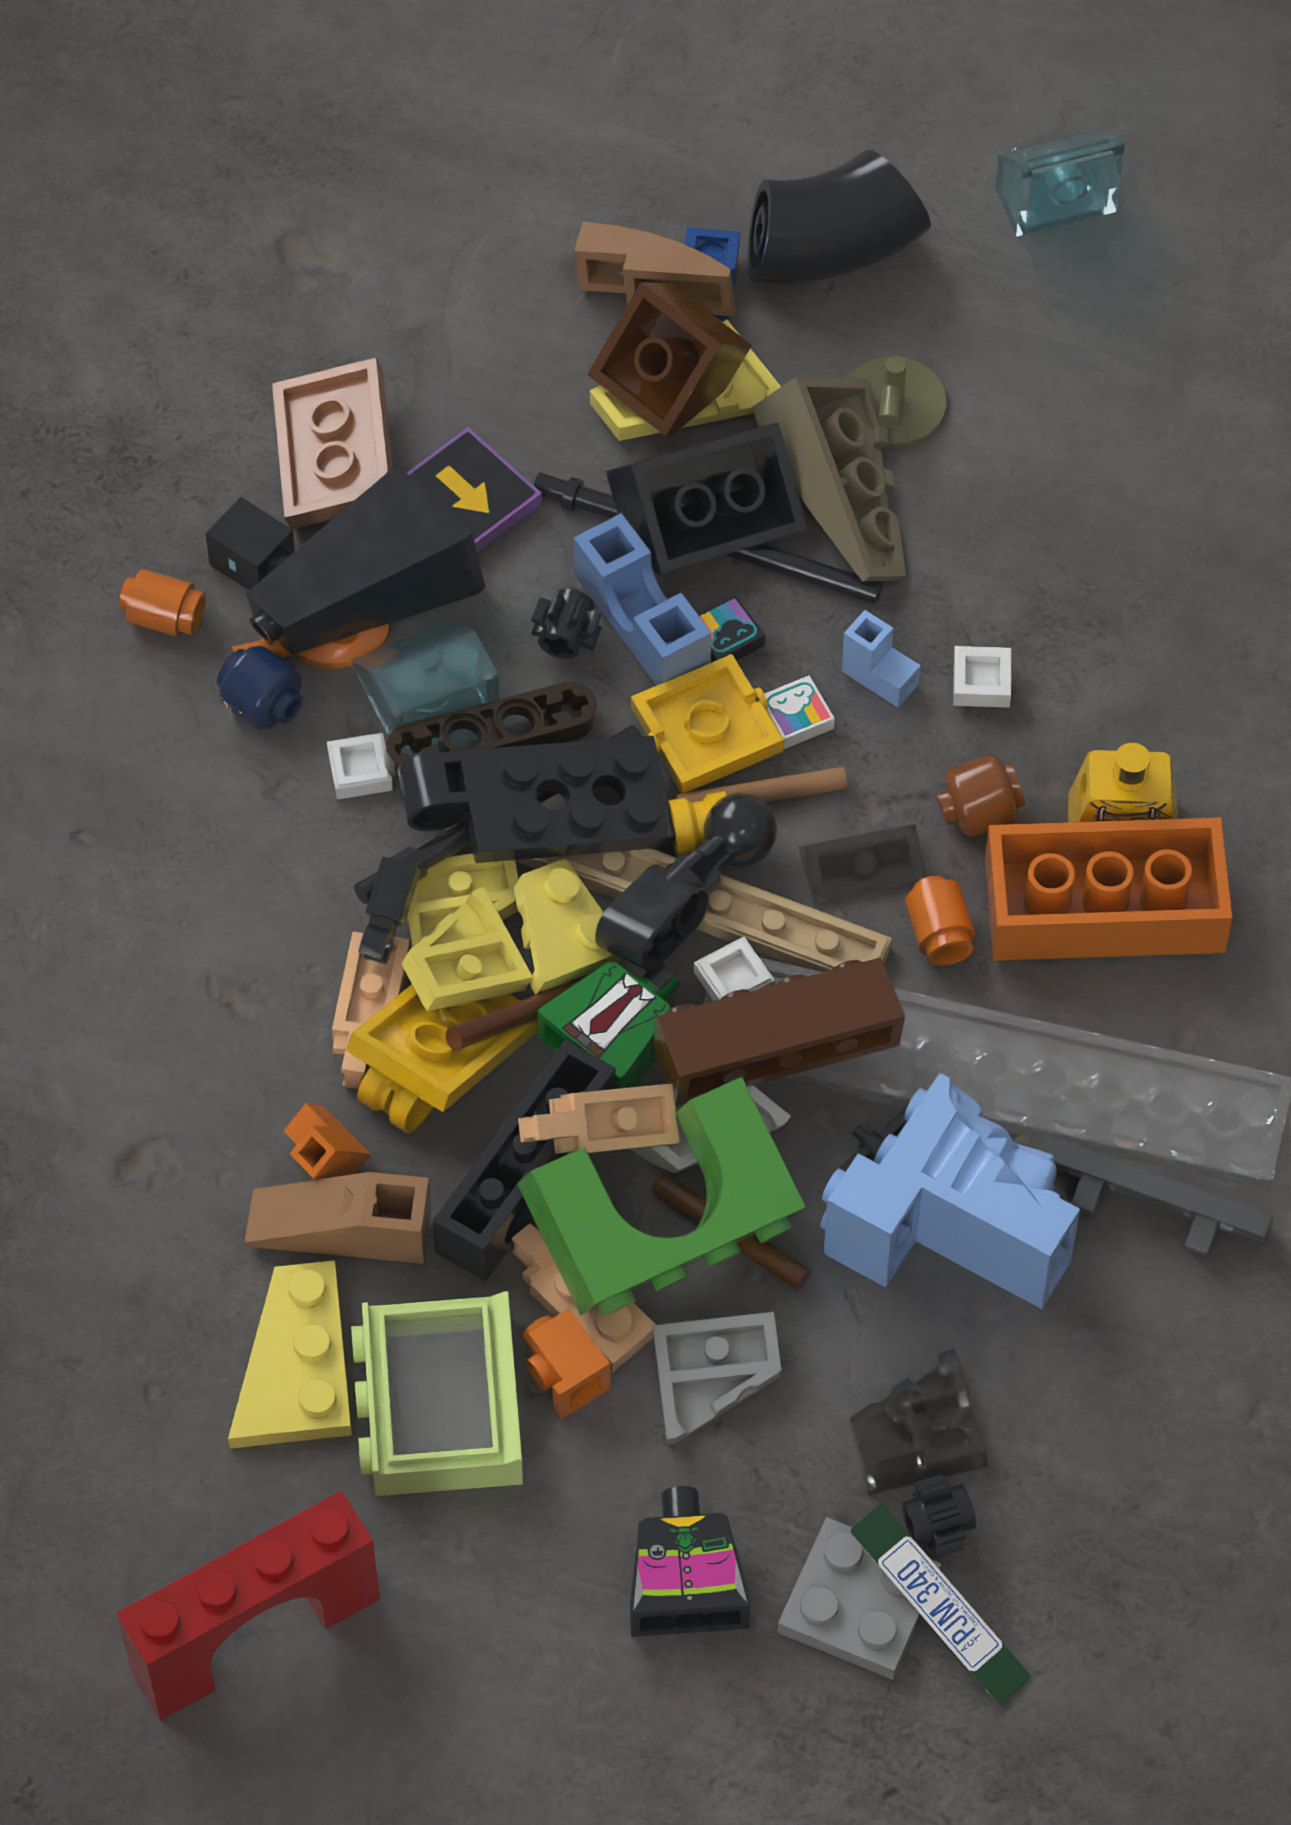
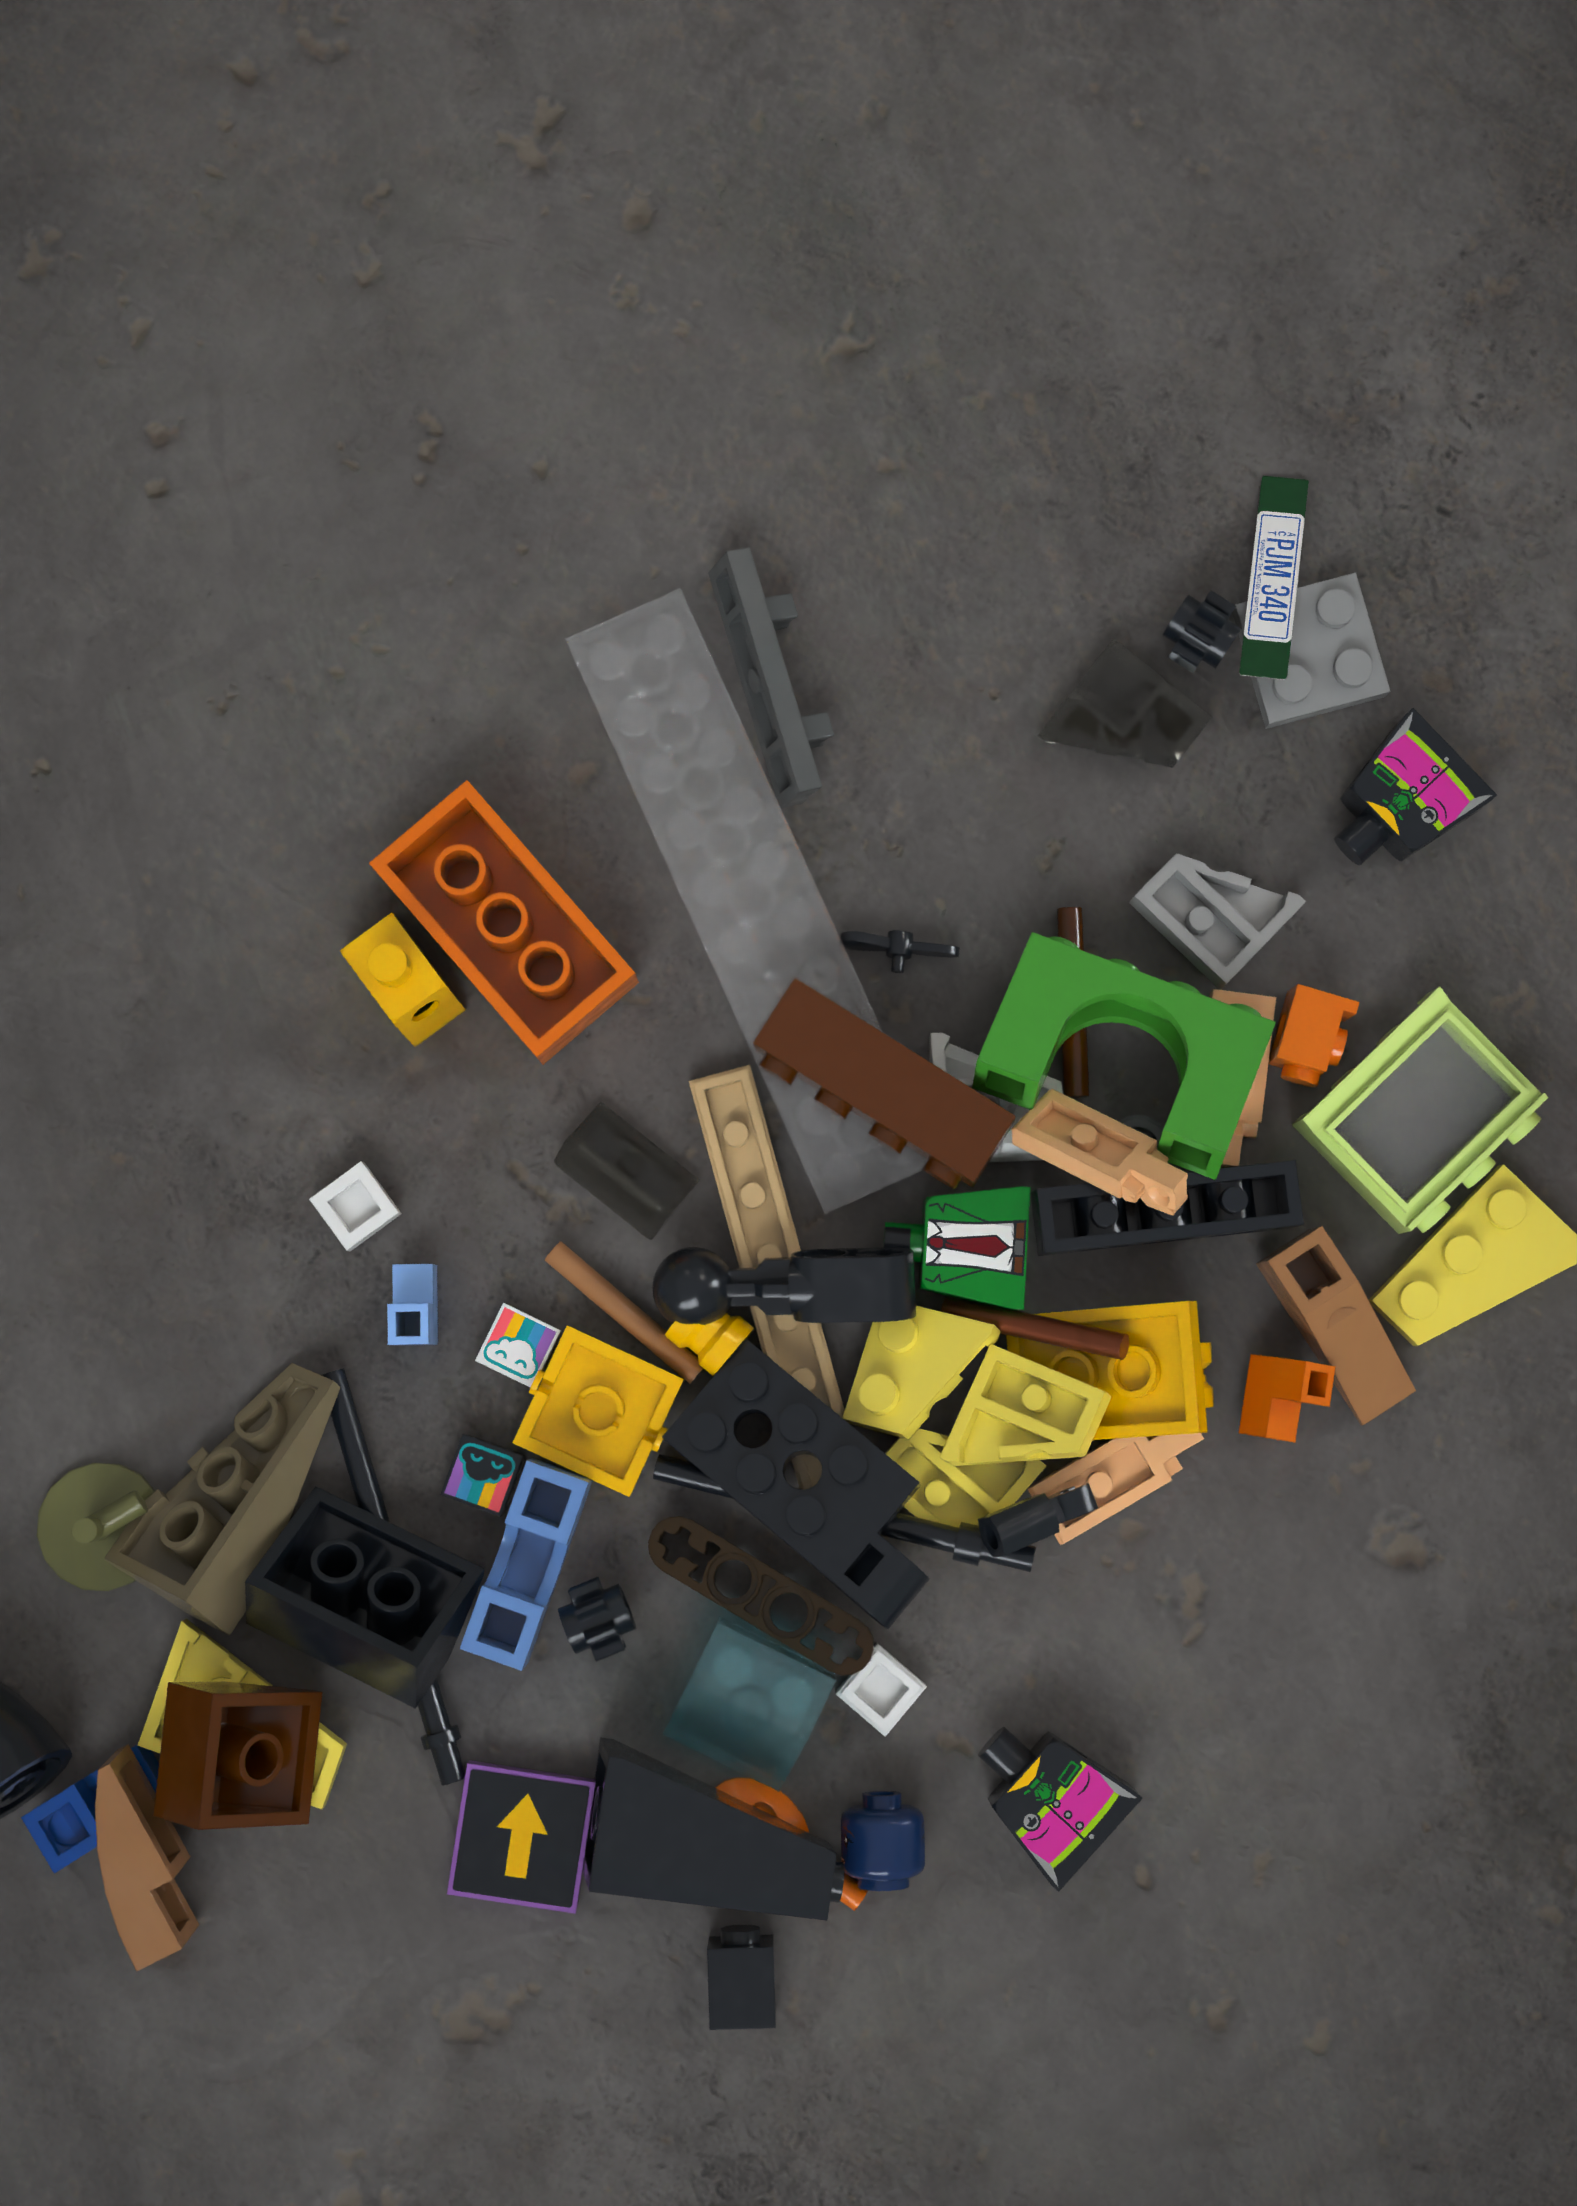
camera: 130 degrees left, 25 degrees up
orange brick [119,569,206,637] -> none
plate [272,357,393,529] -> none
white tile [694,937,775,1001] -> none
light blue brick [820,1073,1080,1309] -> none
orange brick [904,876,975,966] -> none
dark orange head [936,754,1025,838] -> none
none -> torso [978,1727,1143,1892]

